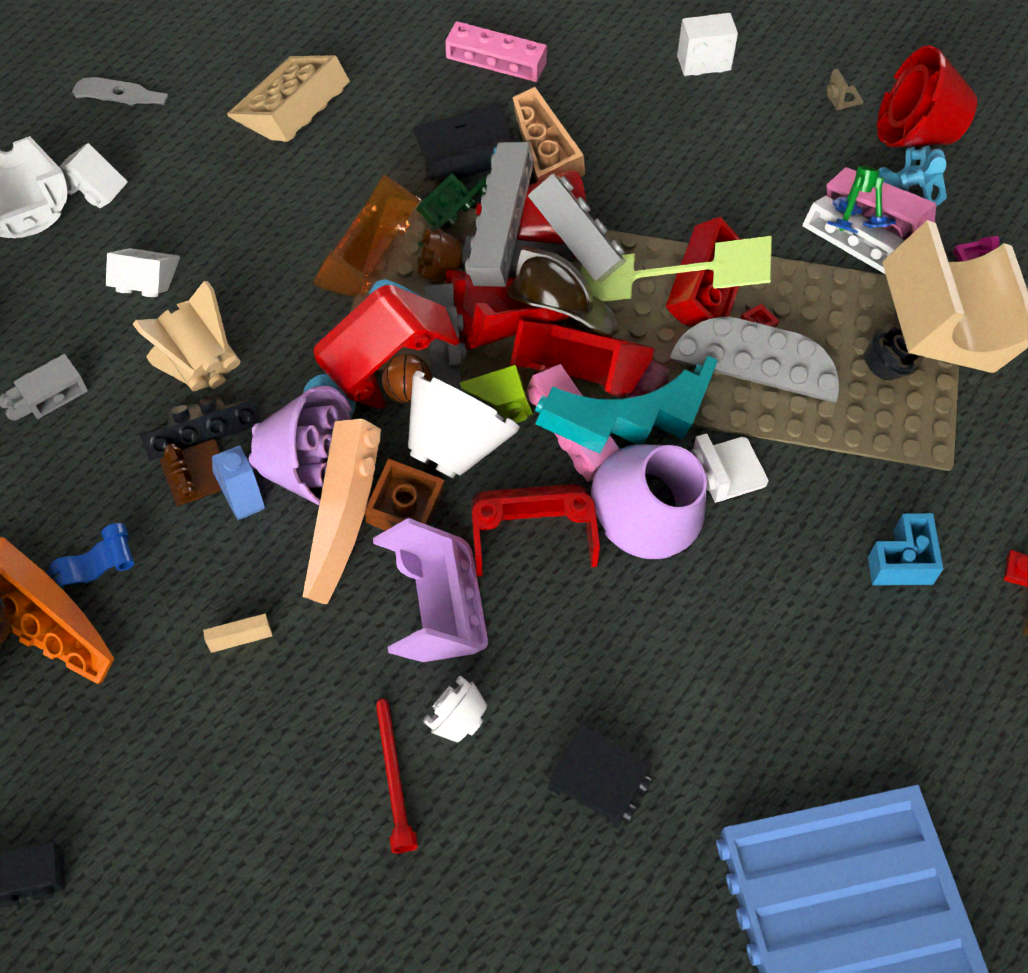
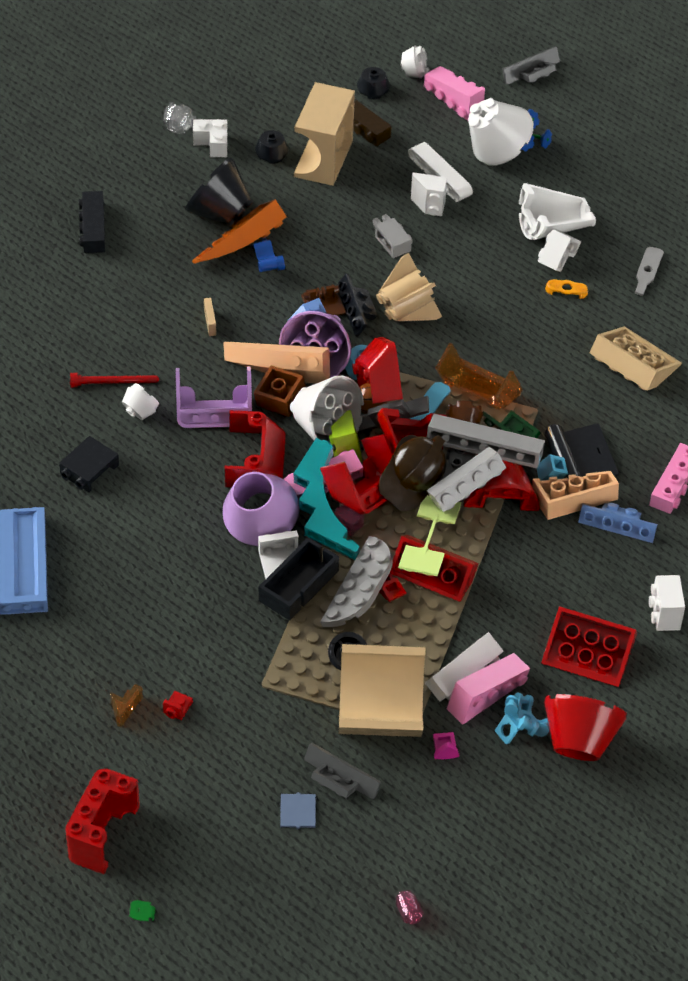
camera: 95 degrees right, 10 degrees down
white slope [106,248,180,297] -> none
dark tan bracket [827,69,864,110] -> none
plant [827,166,896,234] -> none
dark azure brick [868,513,943,585] -> none
none -> black piece [258,537,339,621]
none -> red slope [541,606,637,687]
none -> light orange piece [545,279,588,299]
none -> medium blue bracket [578,503,658,543]

